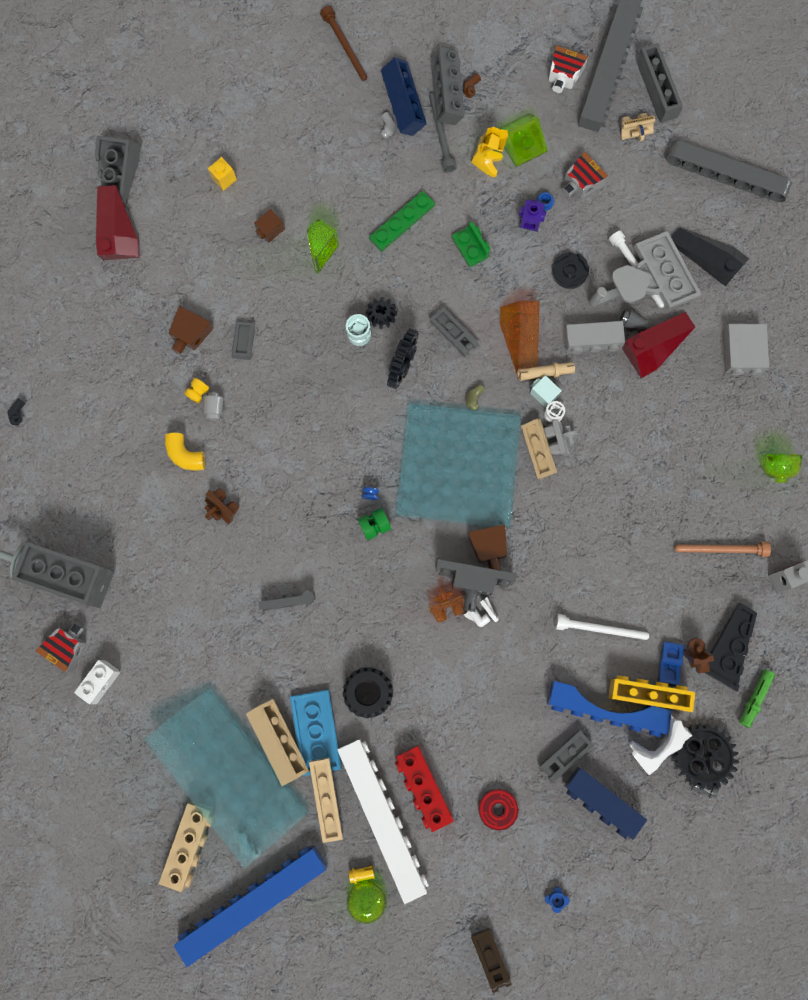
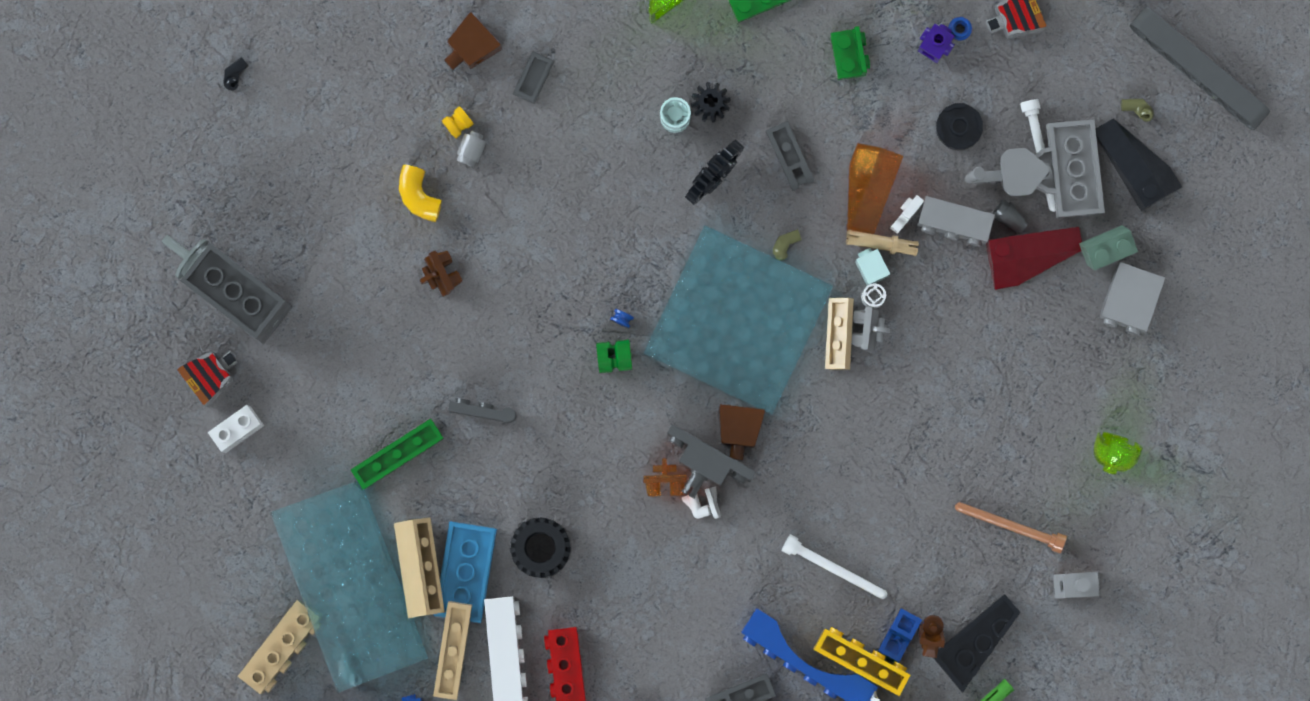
camera: 20 degrees right, 5 degrees up
none -> green plate [351,418,444,490]
none -> white plate [890,195,924,234]
none -> sand green brick [1079,225,1138,271]
none -> olive arm [1121,99,1154,122]

